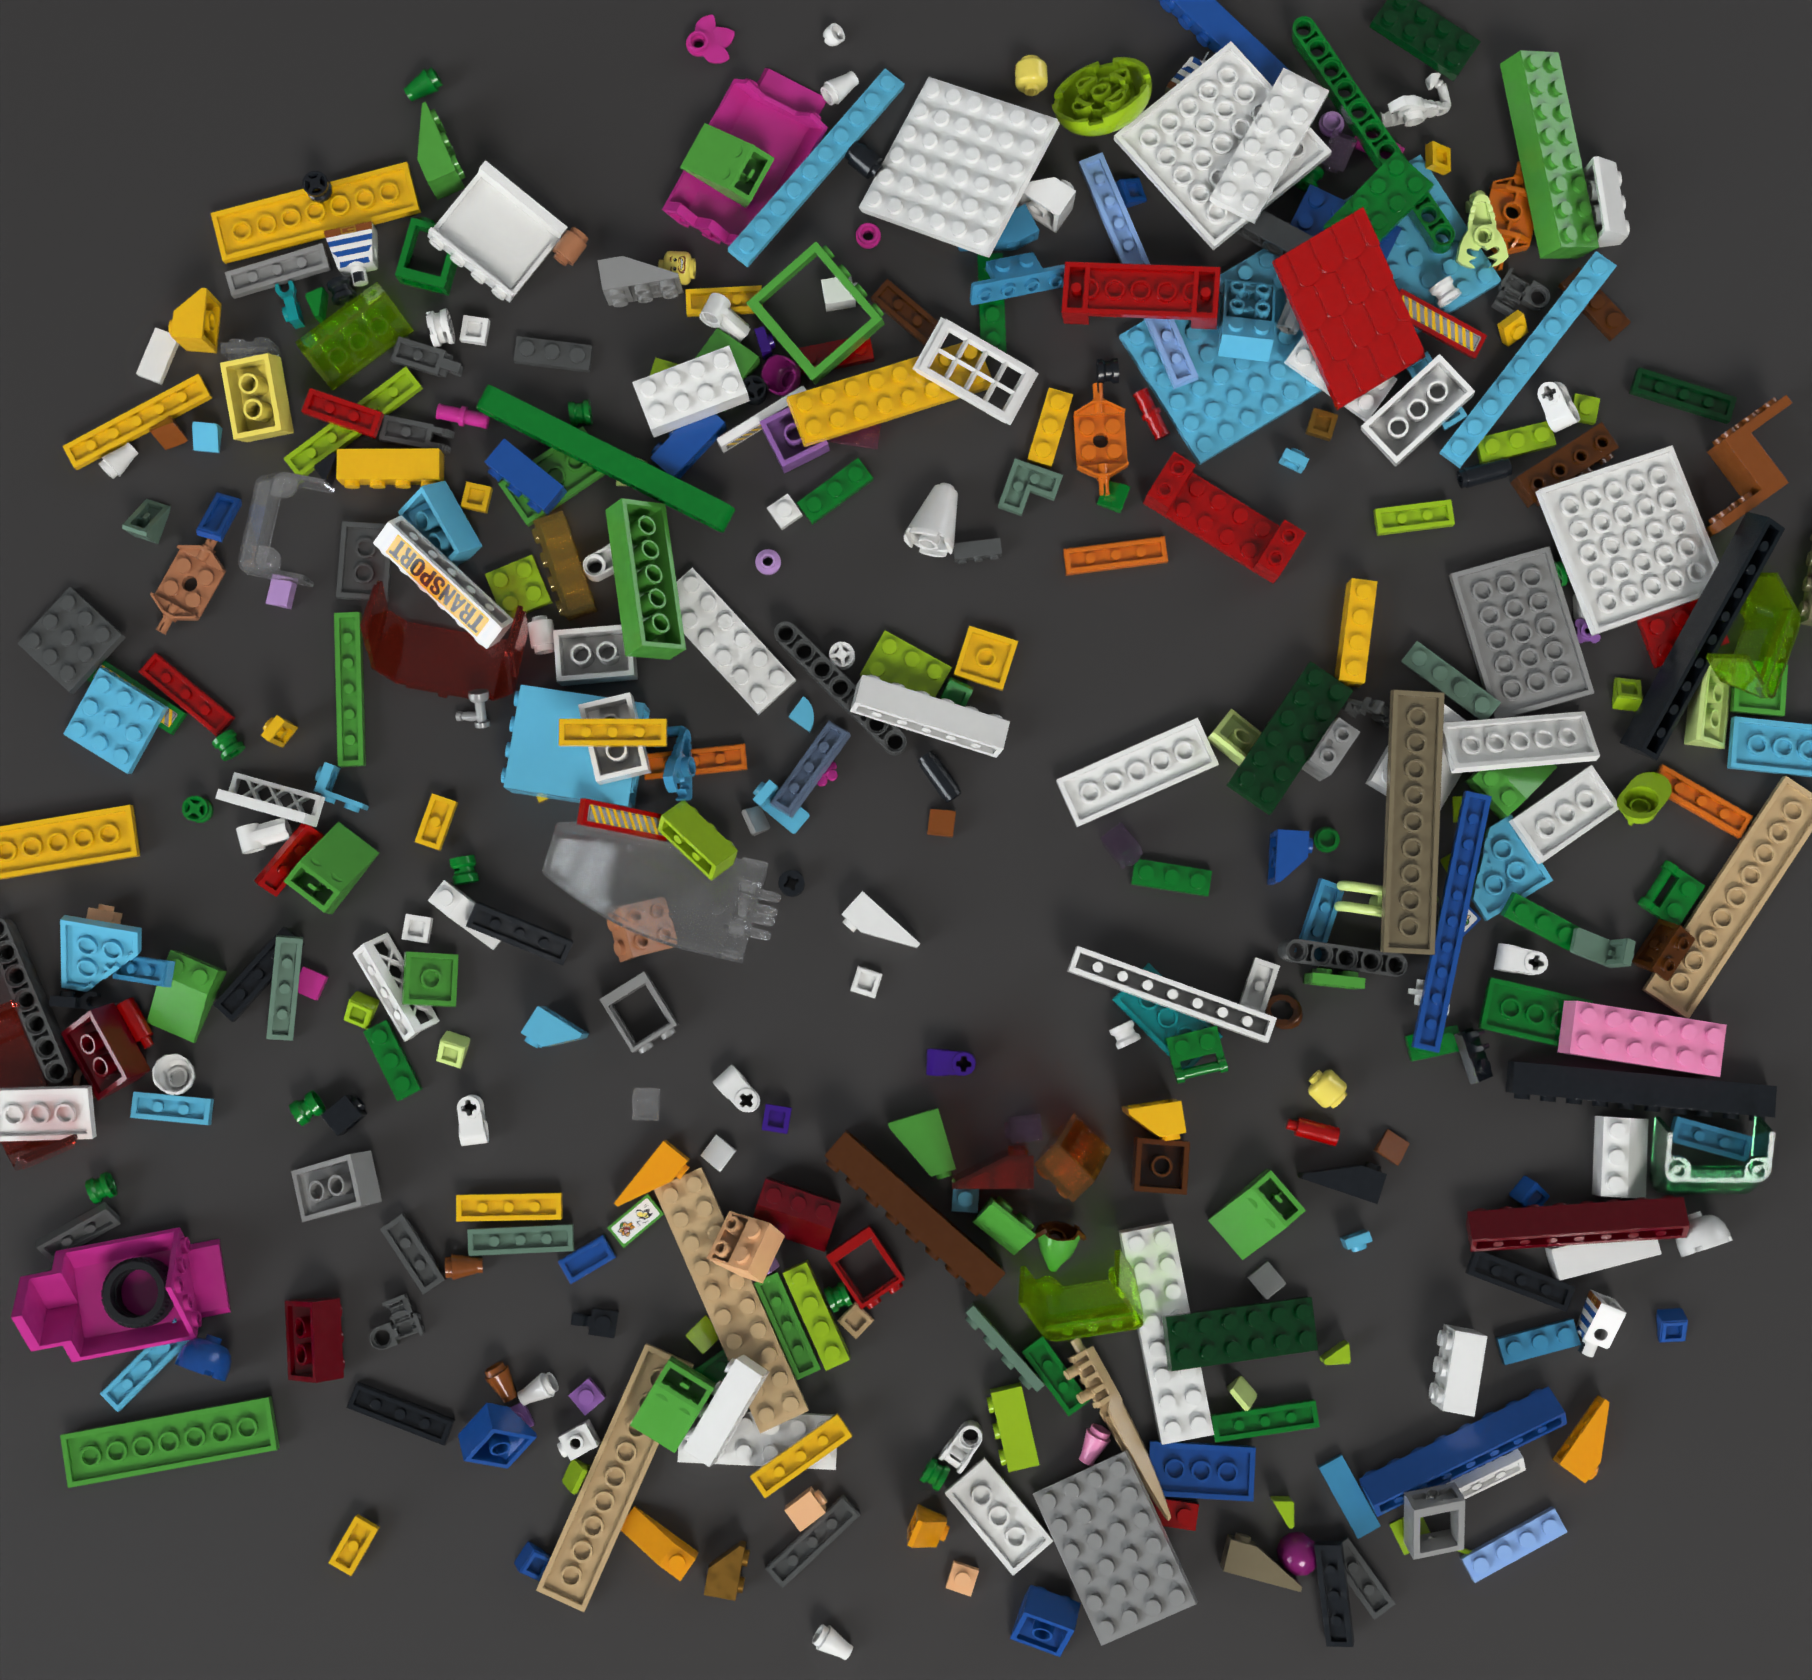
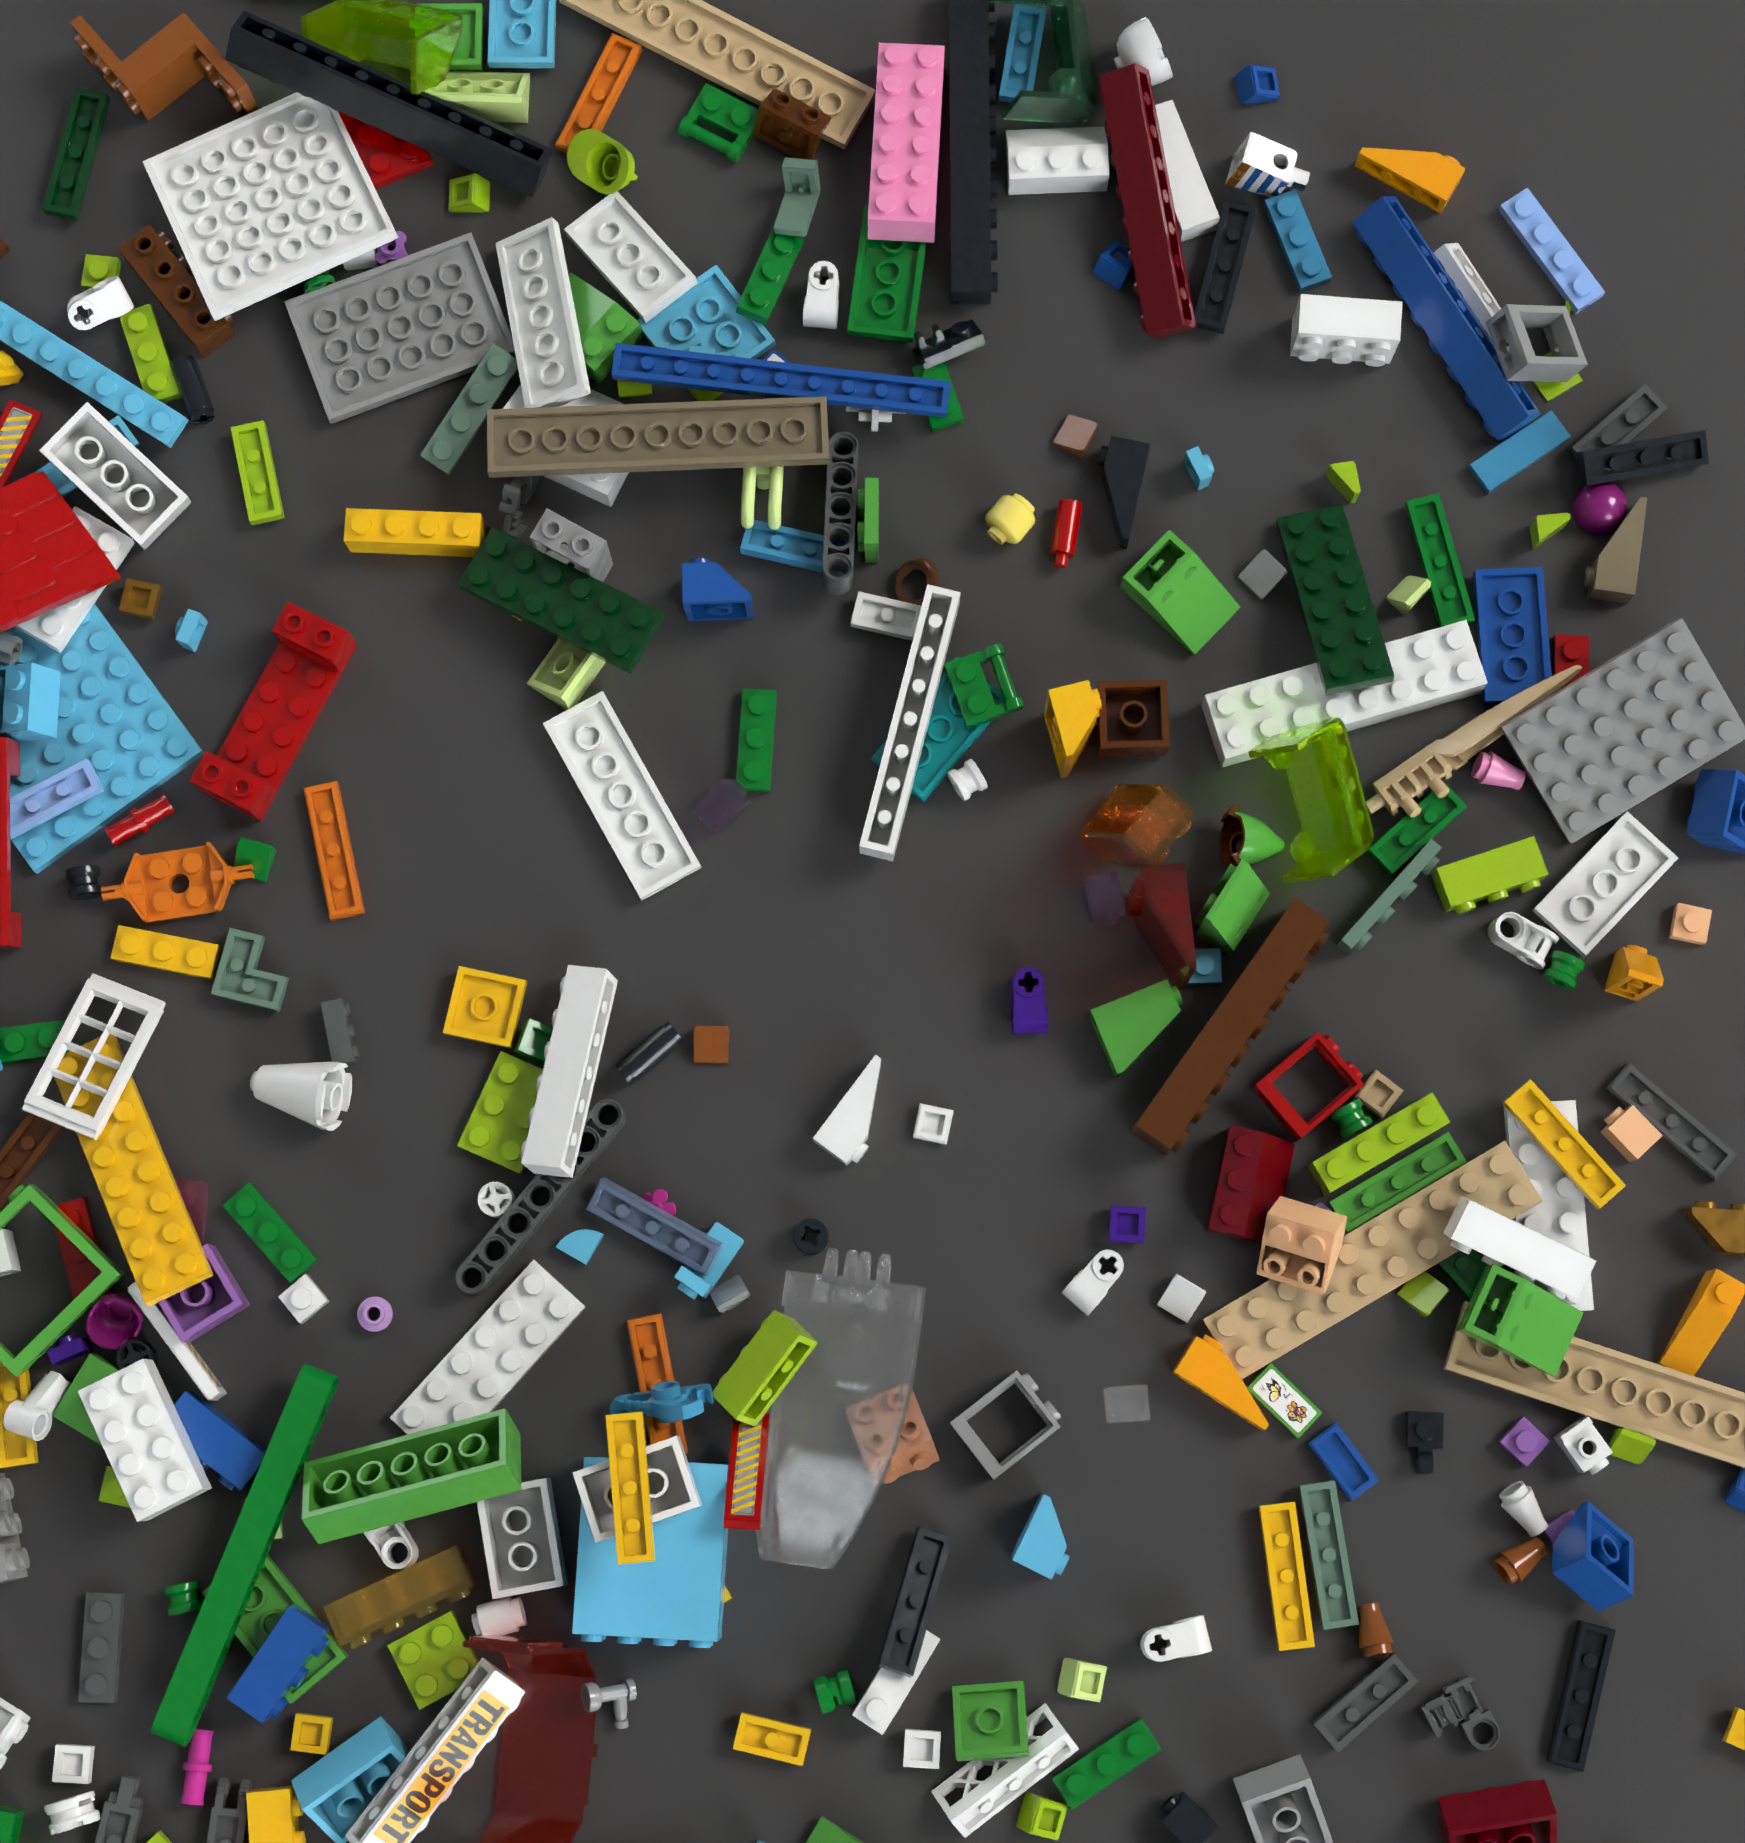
camera: 95 degrees left, 5 degrees down
green plate [1313,827,1340,853] -> none

